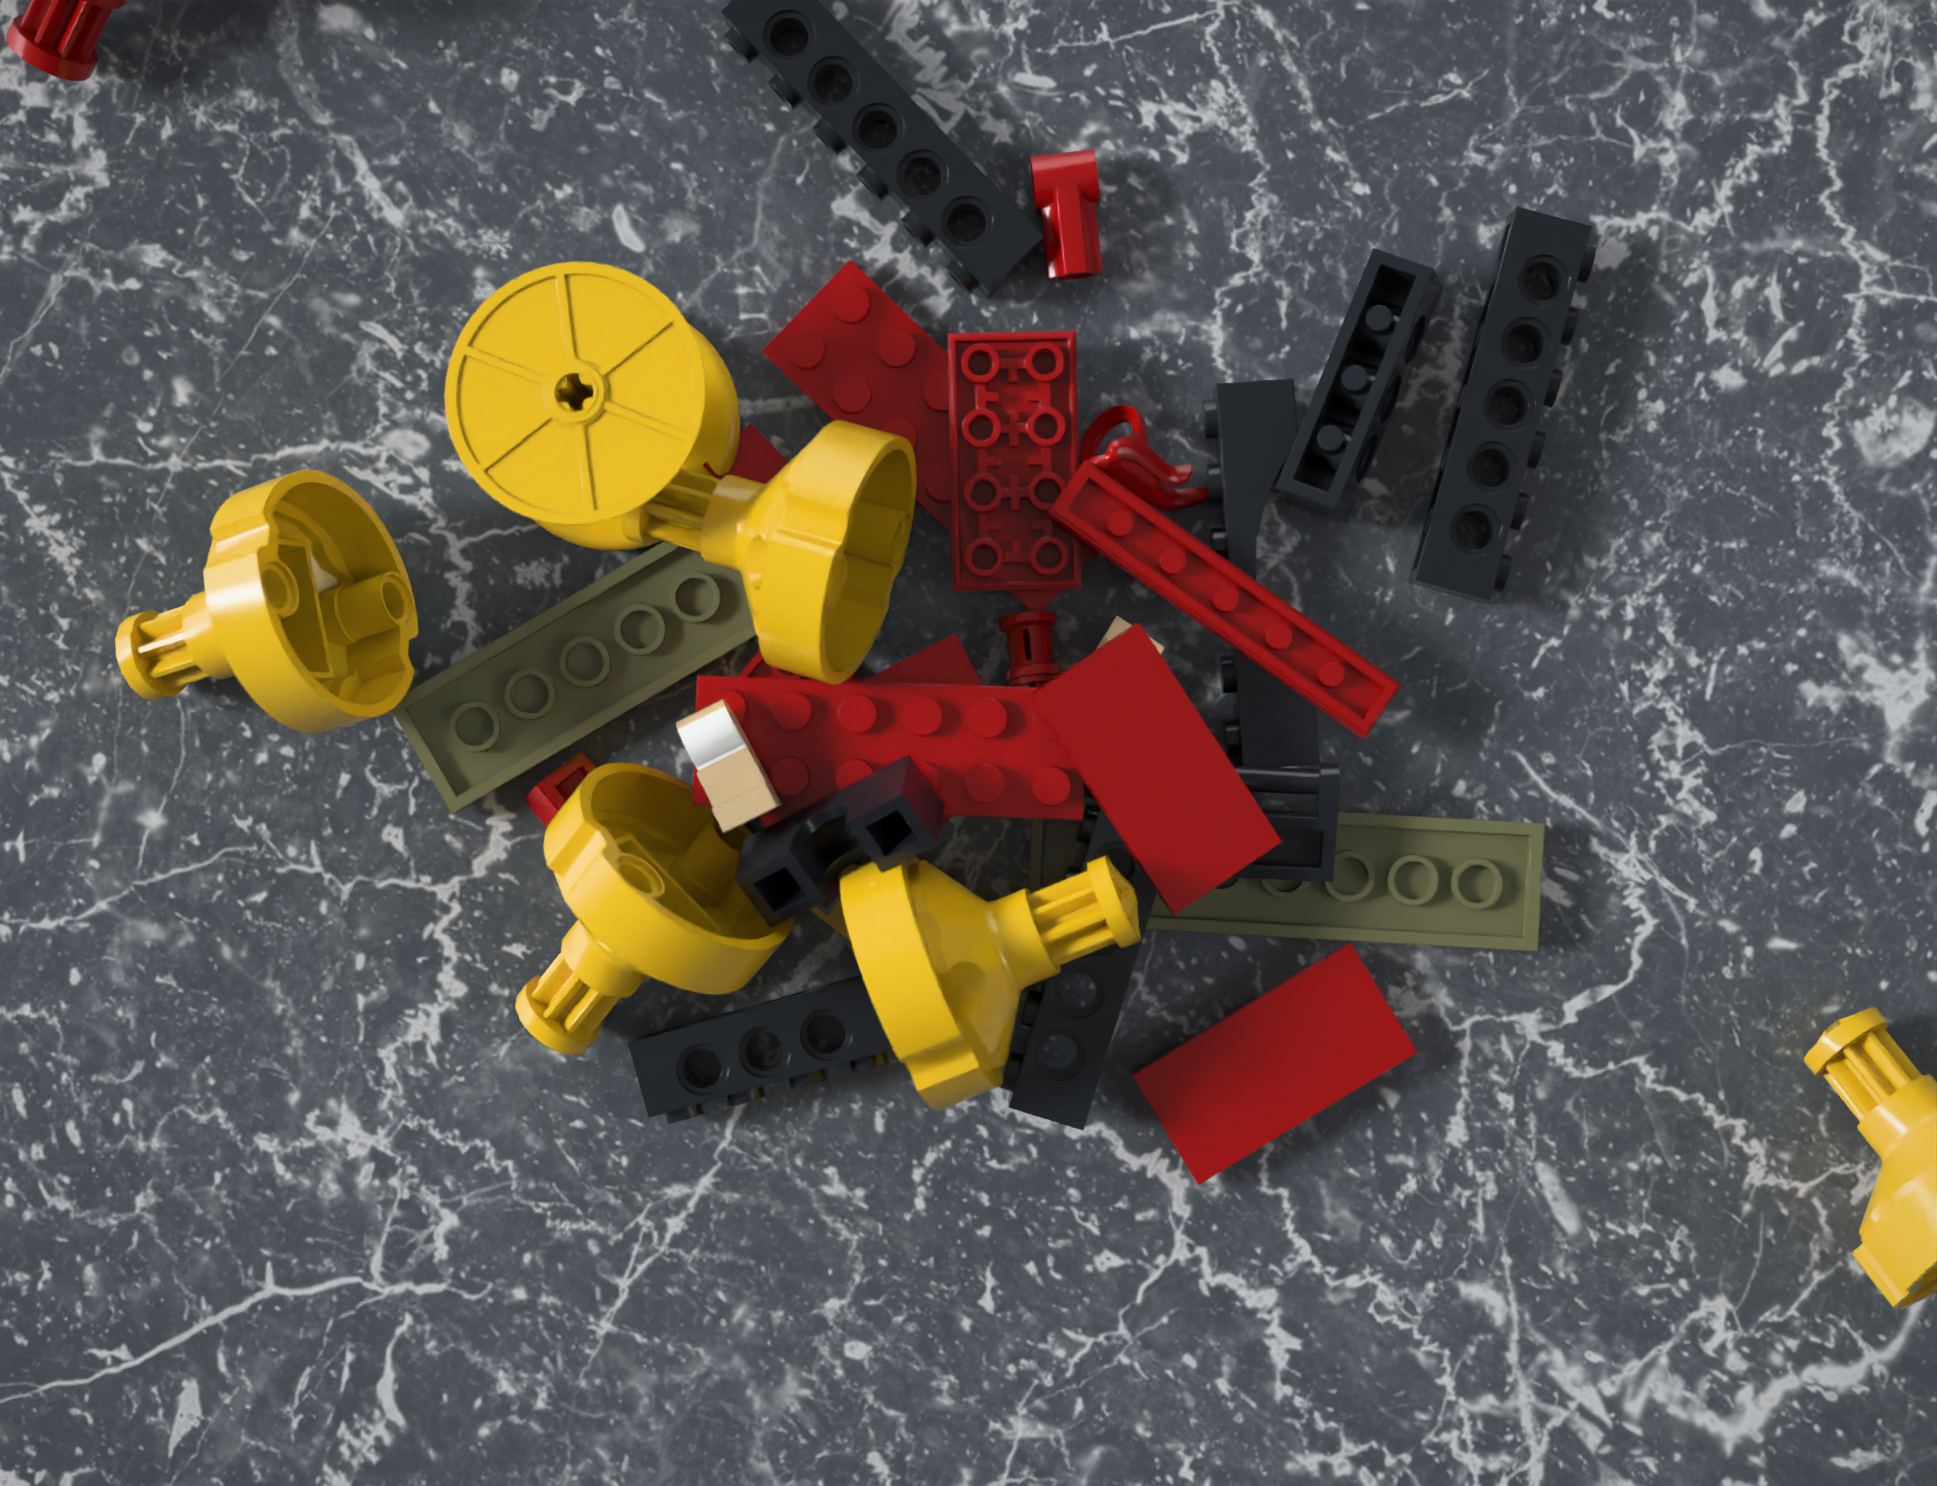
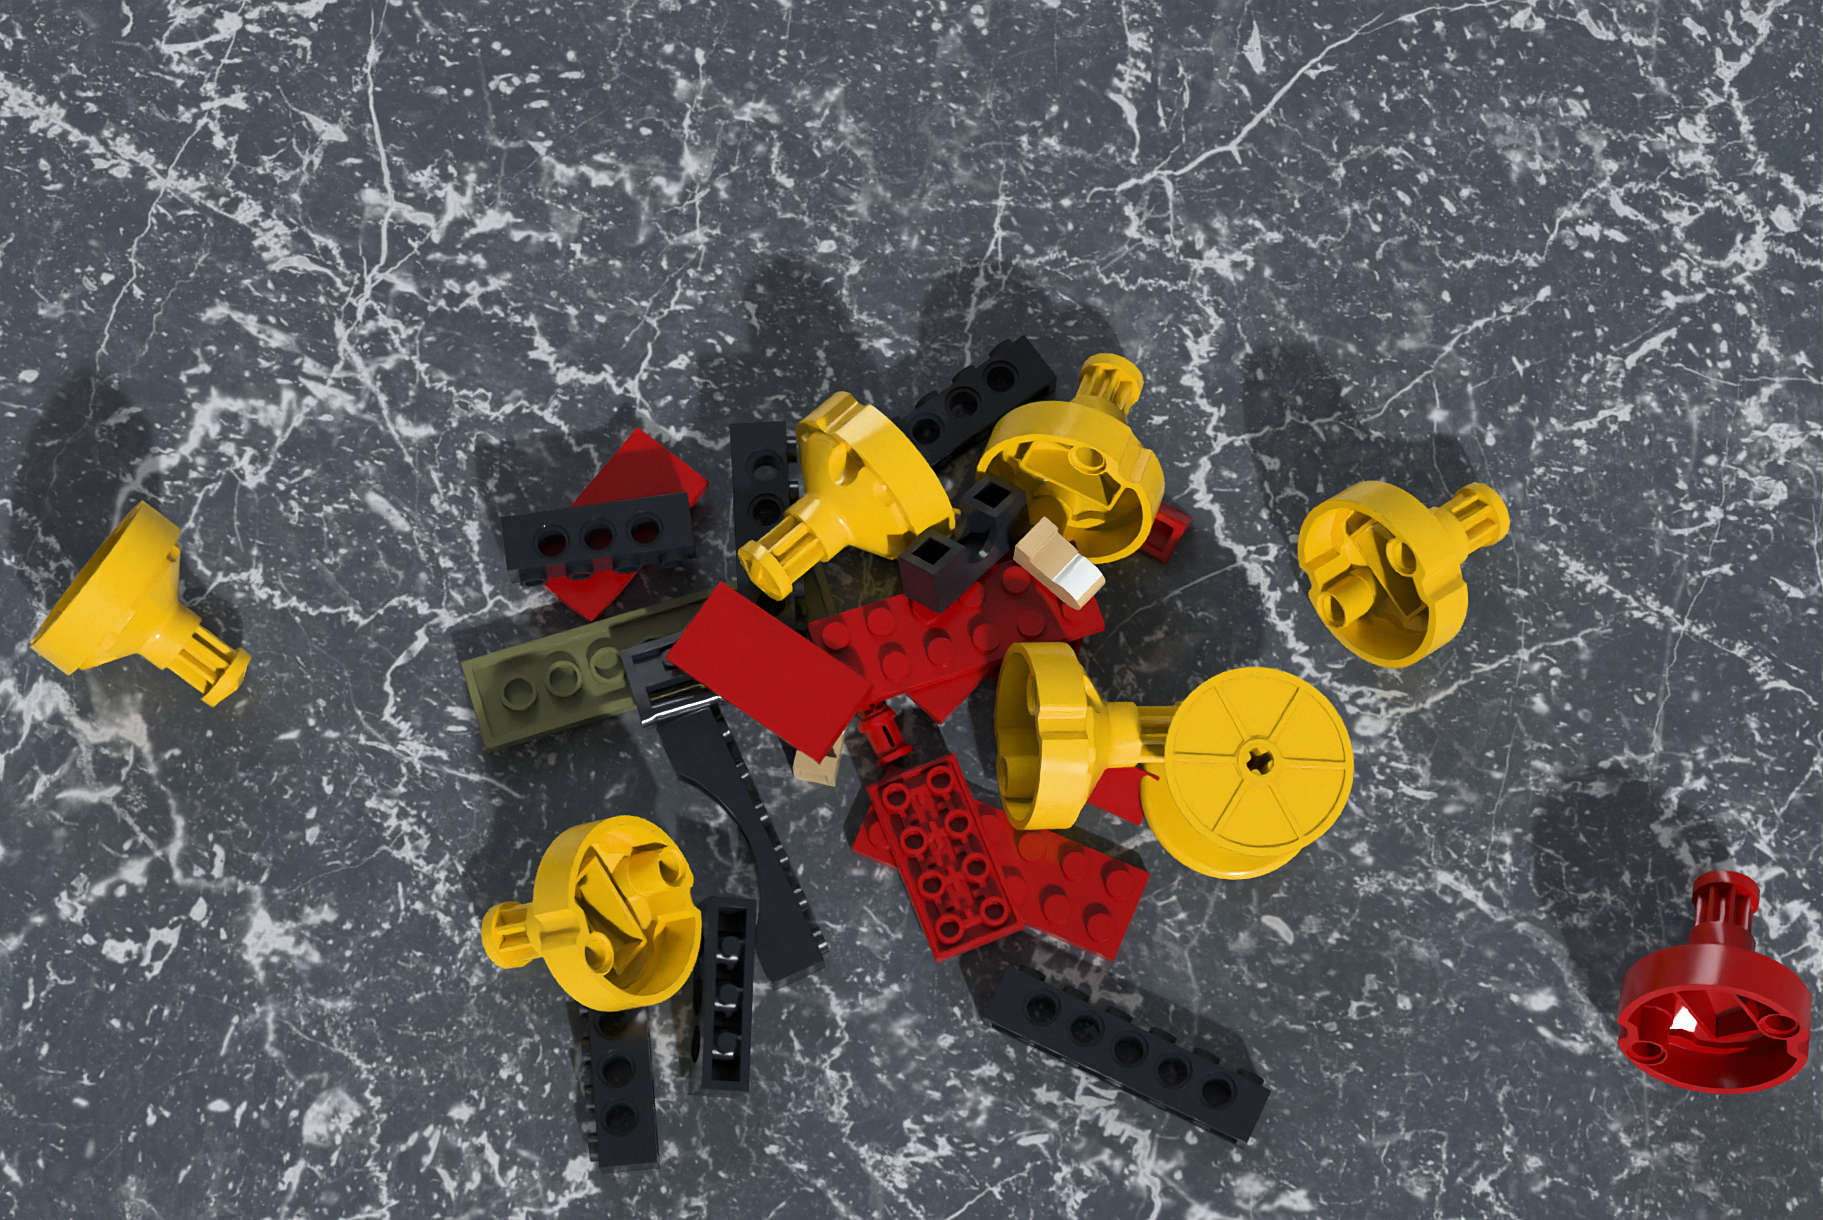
camera: 160 degrees right, 15 degrees down
olive plate [391,541,757,814] -> none
red piece [1030,149,1103,281] -> none
red tile [1046,459,1402,739] -> none
red piece [1079,404,1209,511] -> none
none -> yellow piece [481,815,702,1012]
none -> black brick [501,491,697,587]

